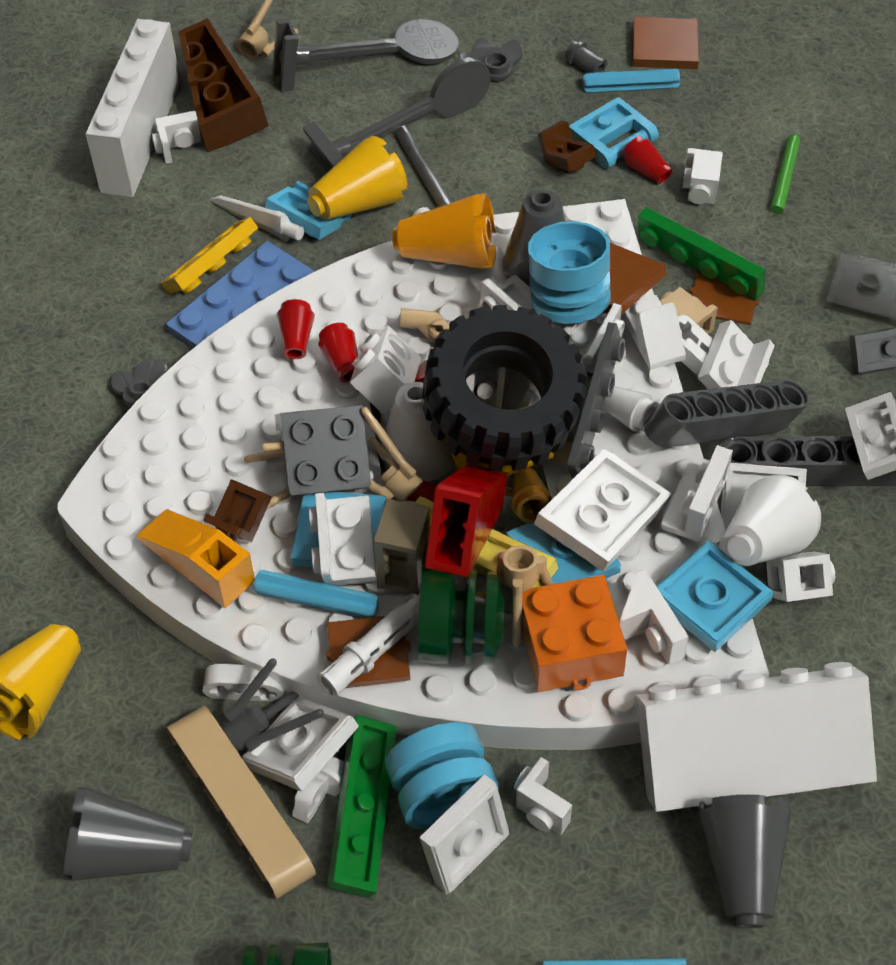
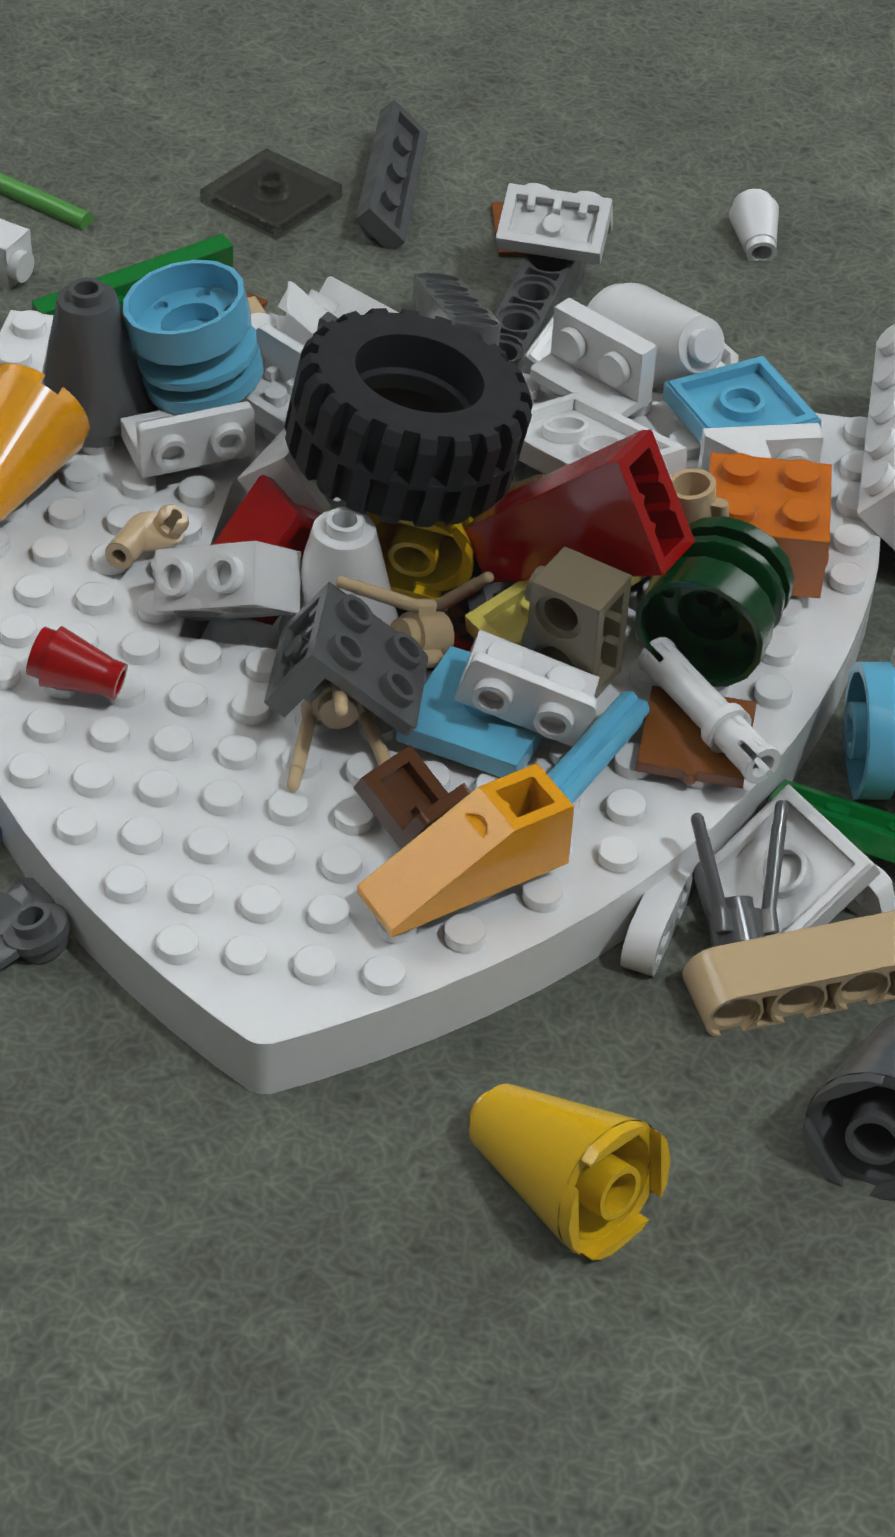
camera: 75 degrees left, 10 degrees down
red cone [318,322,358,383] -> none

